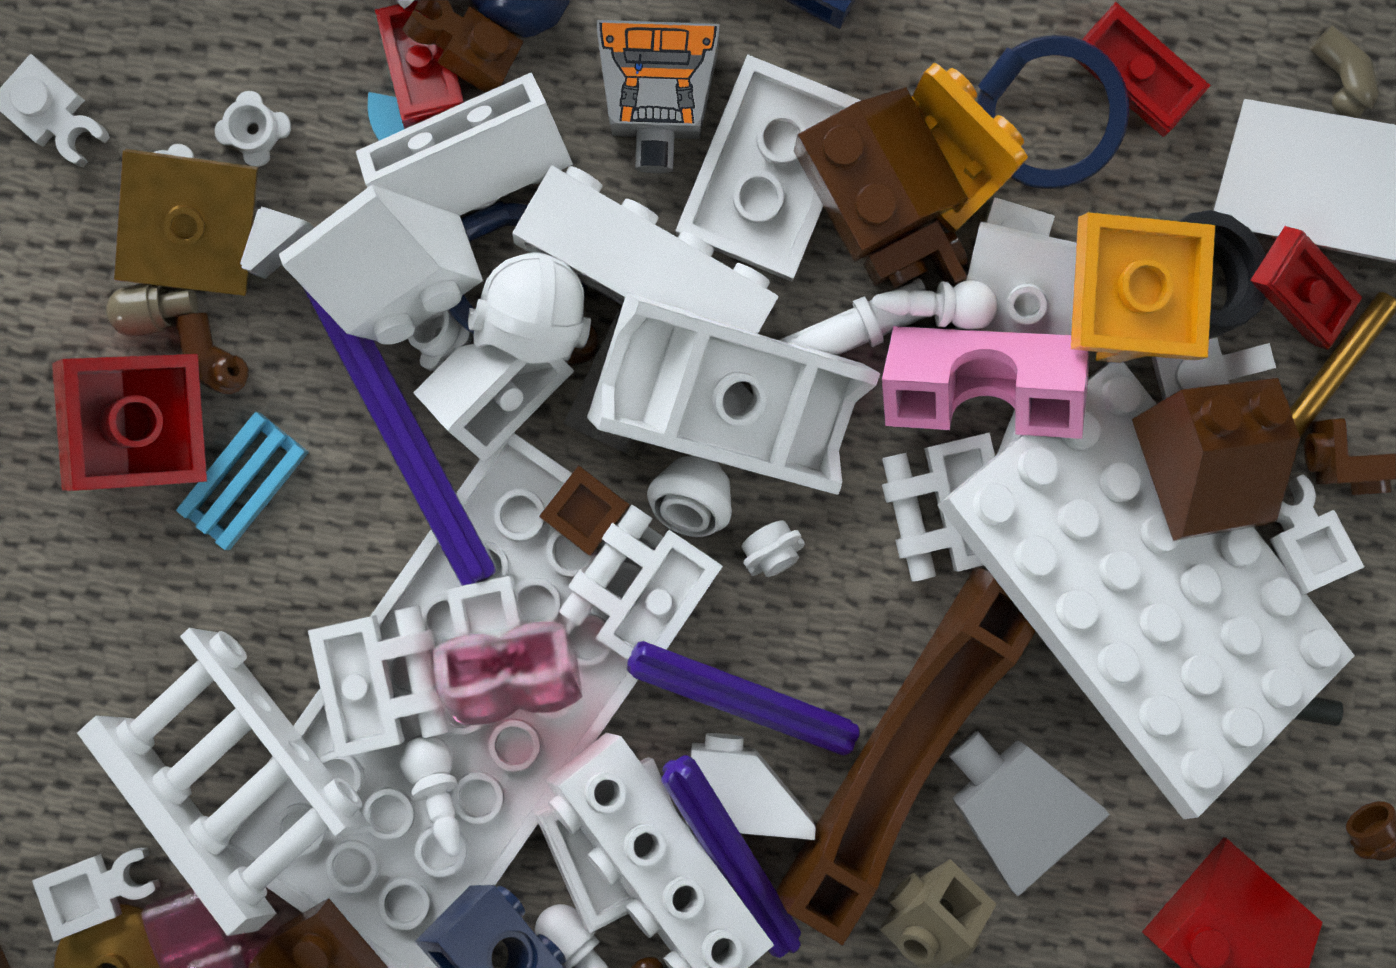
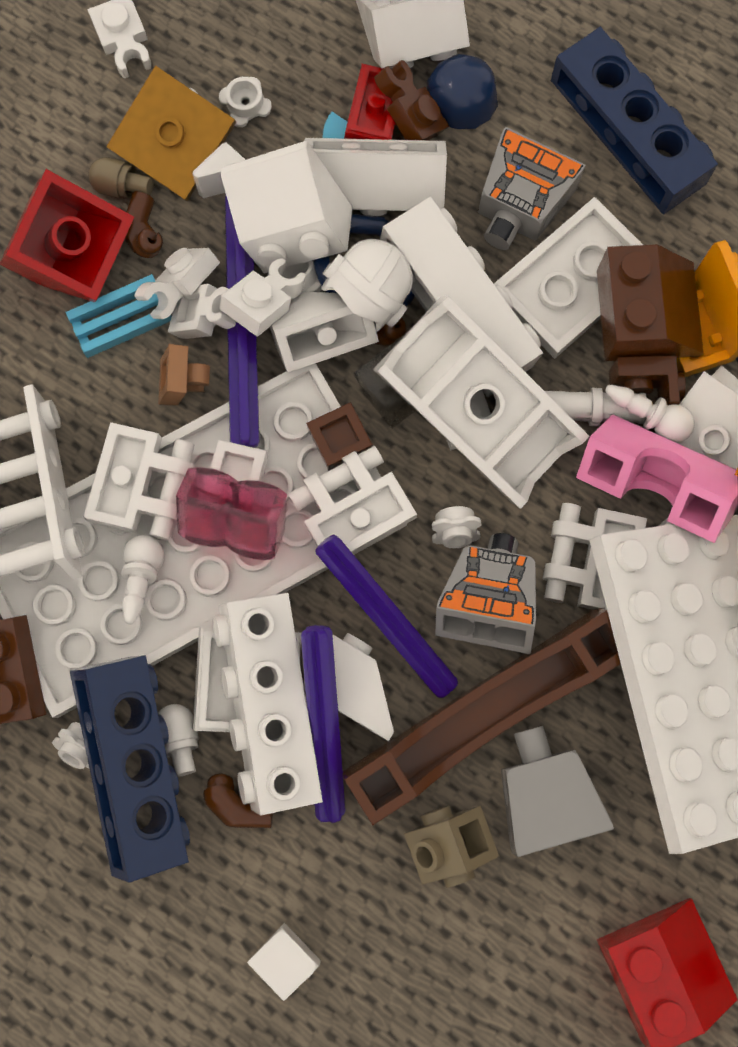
camera: 25 degrees right, 10 degrees down
white cone [647,455,732,537] -> none
none -> white plate [134,248,220,319]
none -> medium nougat tile [158,344,210,405]
none -> white plate [168,284,236,339]
none -> white plate [220,258,306,337]
none -> torso [435,533,536,654]

